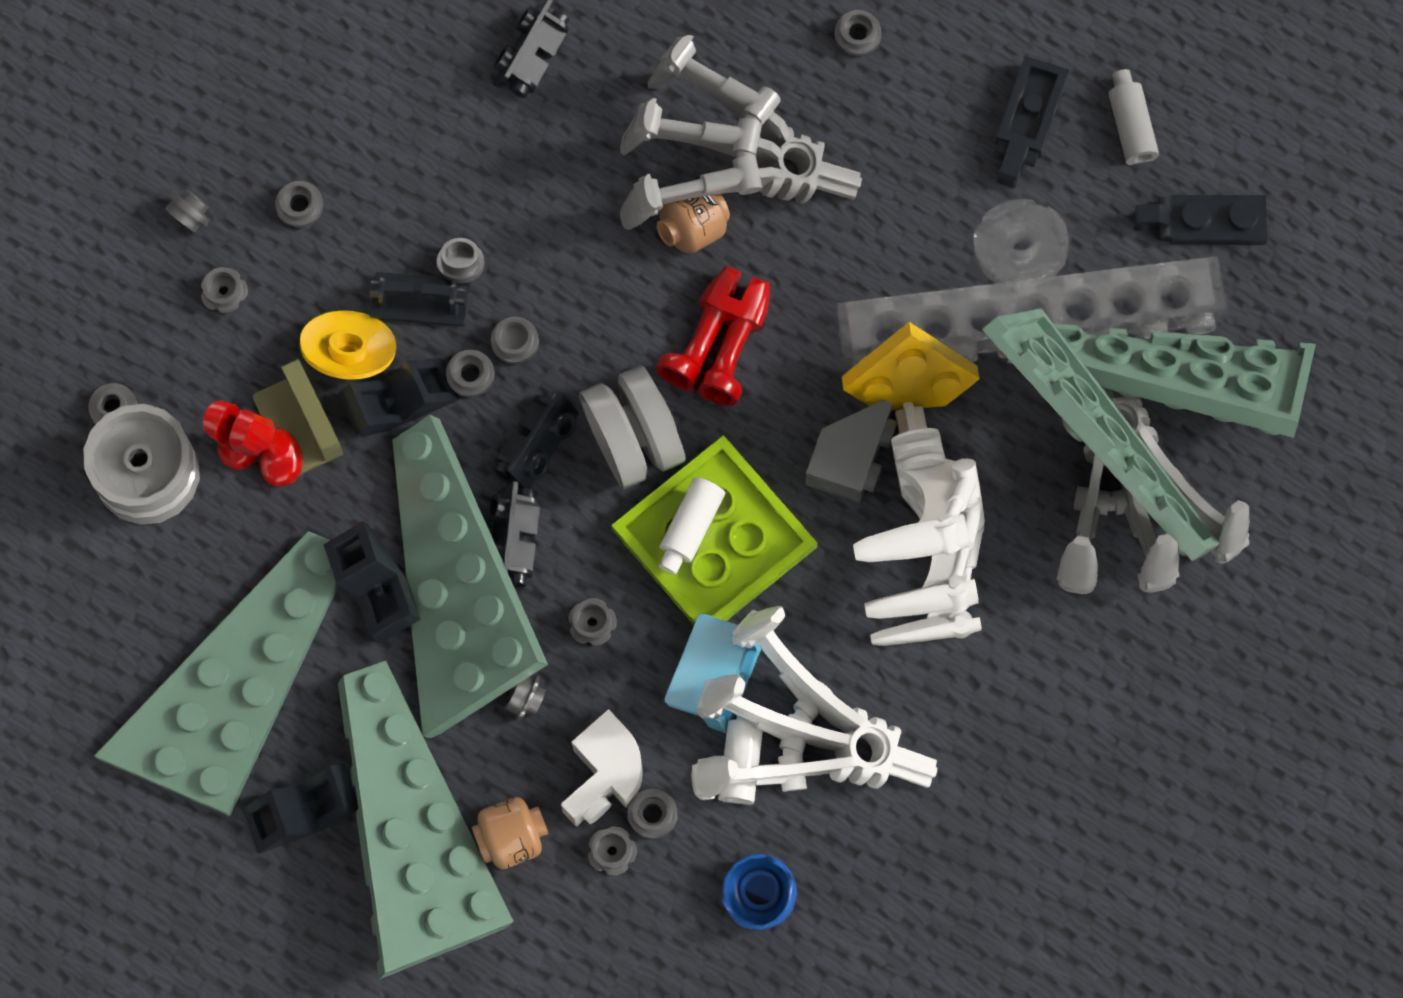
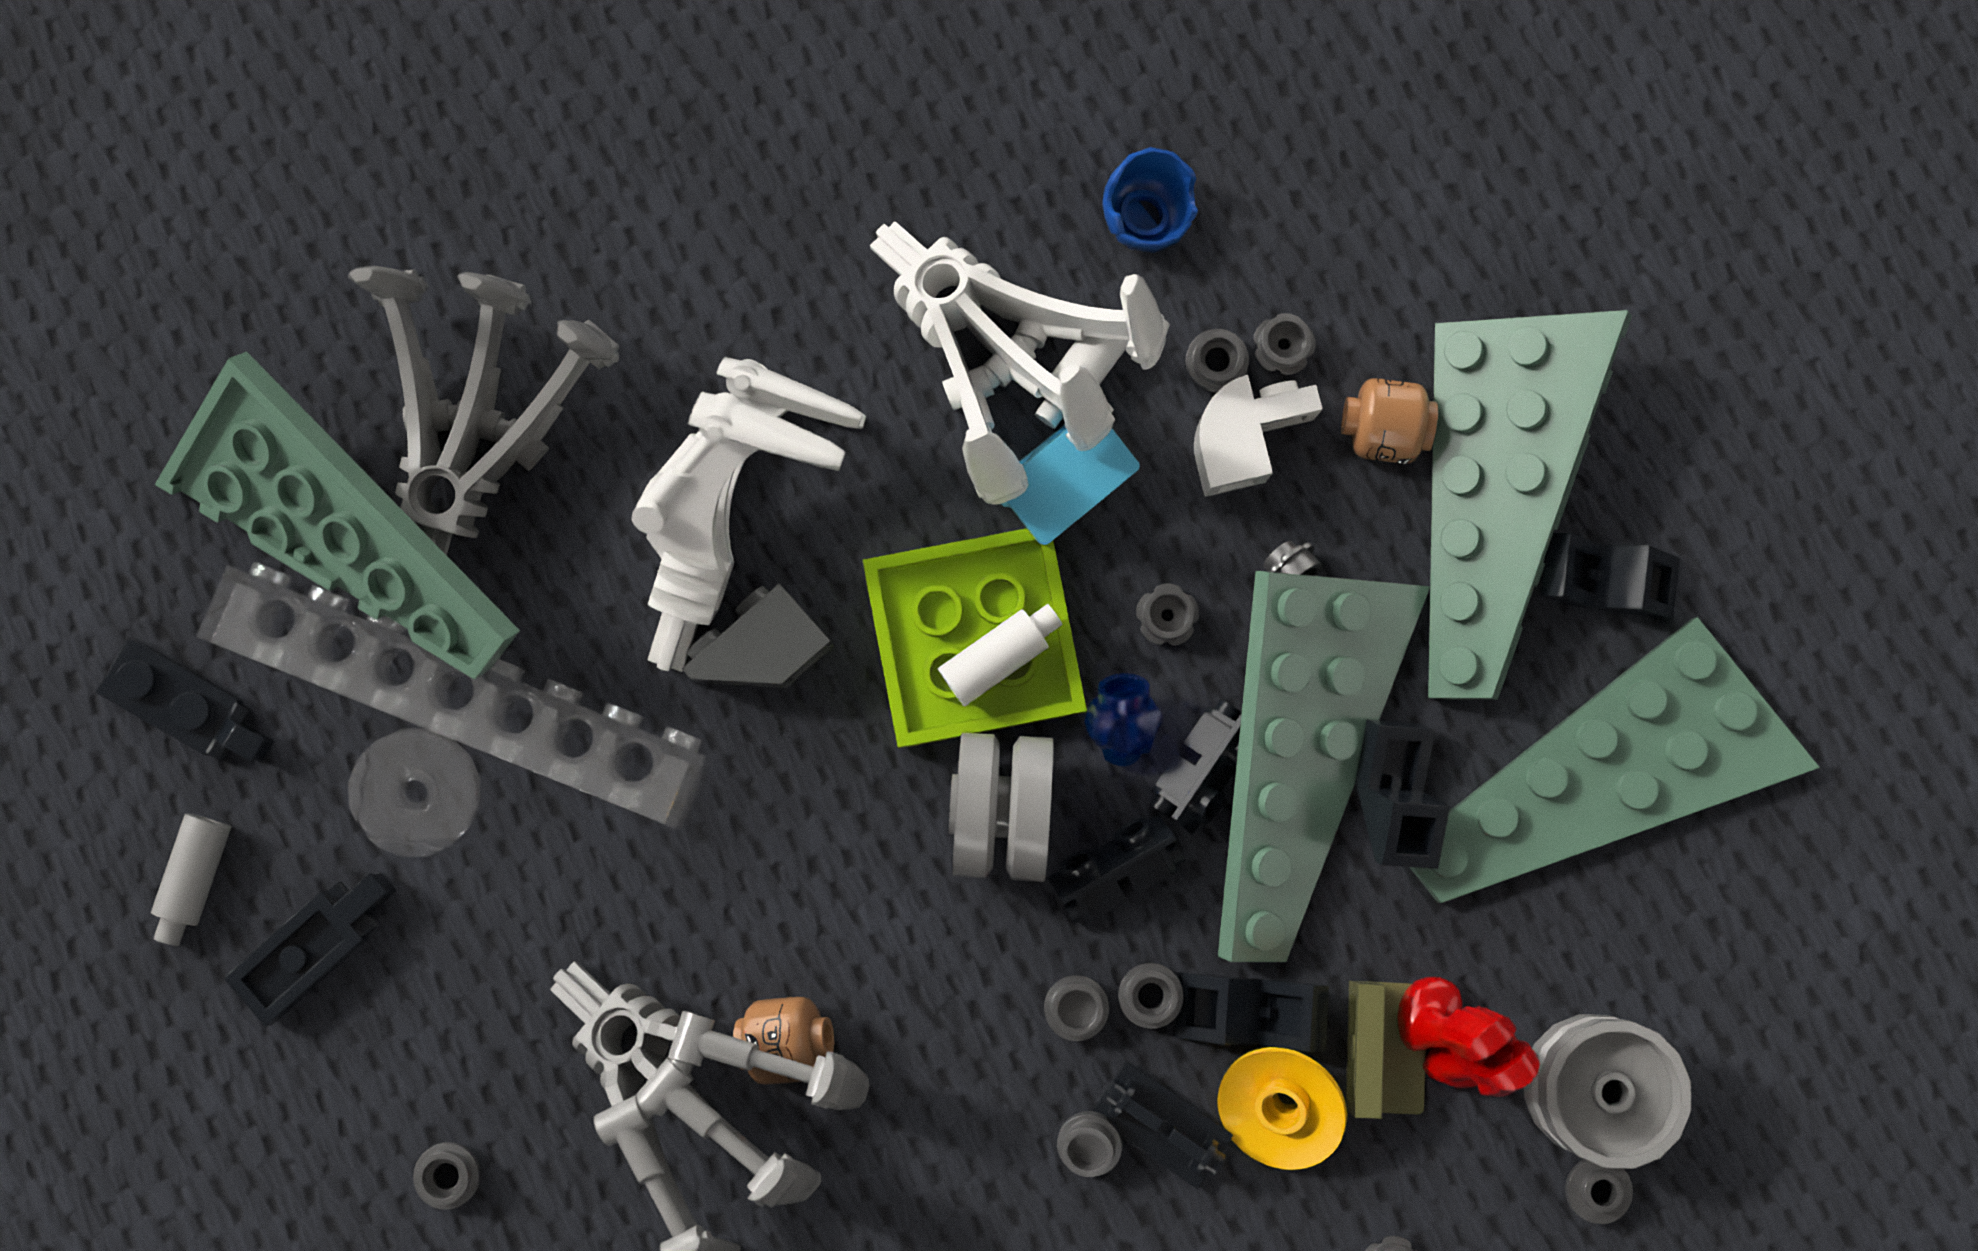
camera: 155 degrees left, 10 degrees up
red piece [655,265,770,406] -> none
yellow plate [842,322,980,410] -> none
sand green wing [982,308,1220,561] -> none
none -> clear blue rock [1084,673,1164,766]

